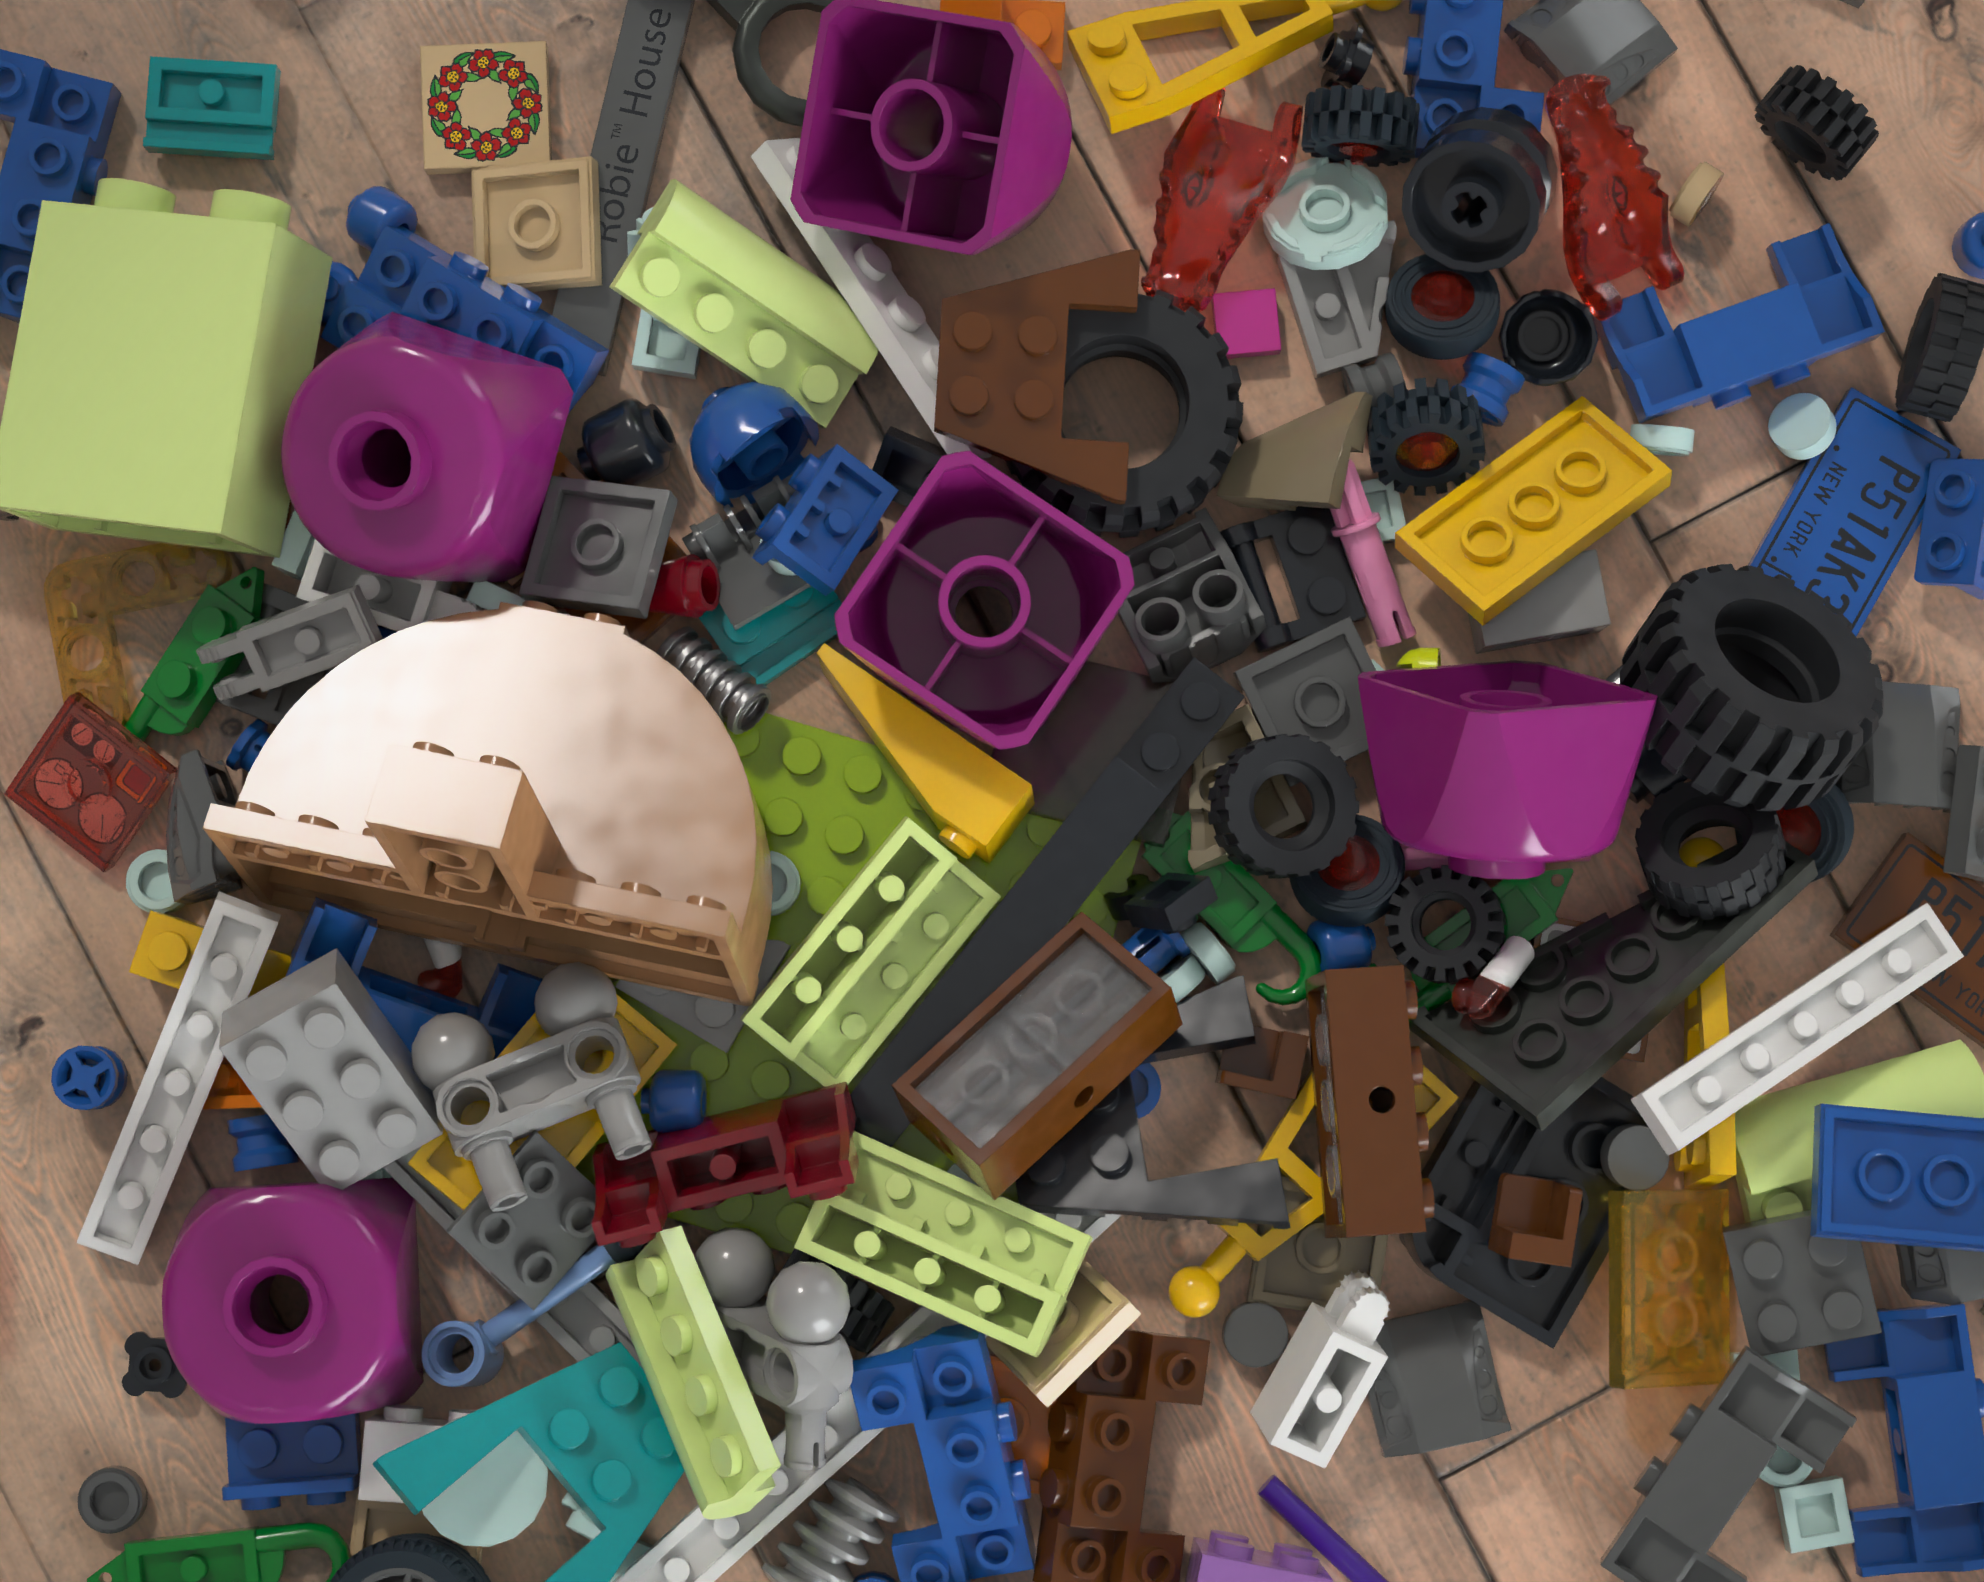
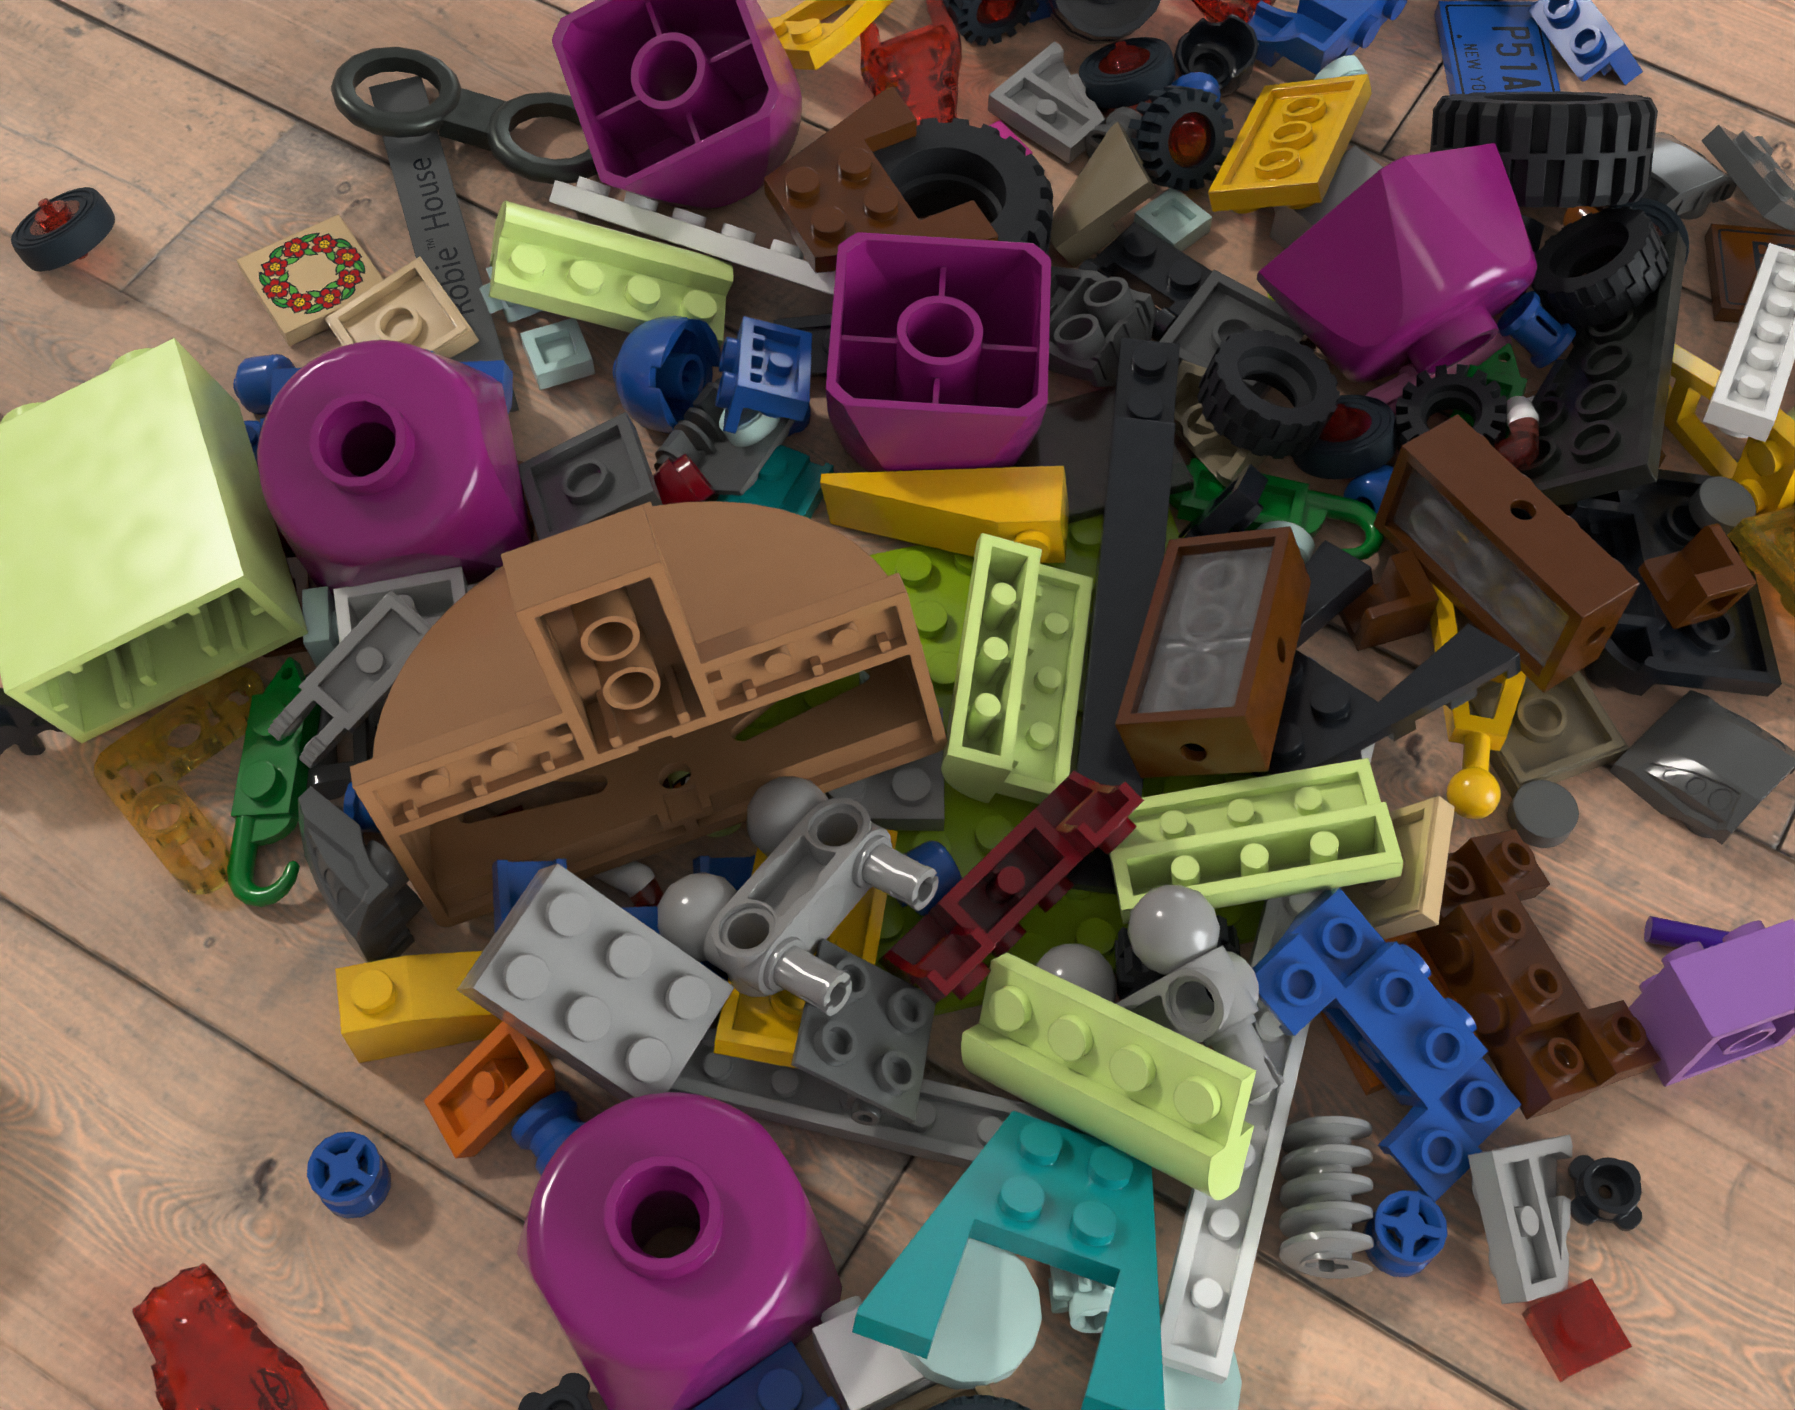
camera: 25 degrees left, 25 degrees down
clear red tile [4,692,177,872] -> none
white plate [76,891,281,1265] -> none
light aqua tile [126,849,185,914] -> none
teal plate [143,56,281,160] -> none
medium blue piece [421,1242,649,1387] -> none
black head [577,398,676,486] -> none
white hinge [1250,1270,1390,1468] -> none
light aqua tile [1263,157,1388,270] -> none
bright pink axle [1330,459,1417,647] -> none
light aqua tile [1768,393,1837,460] -> none
none -> blue bush [1497,291,1576,368]

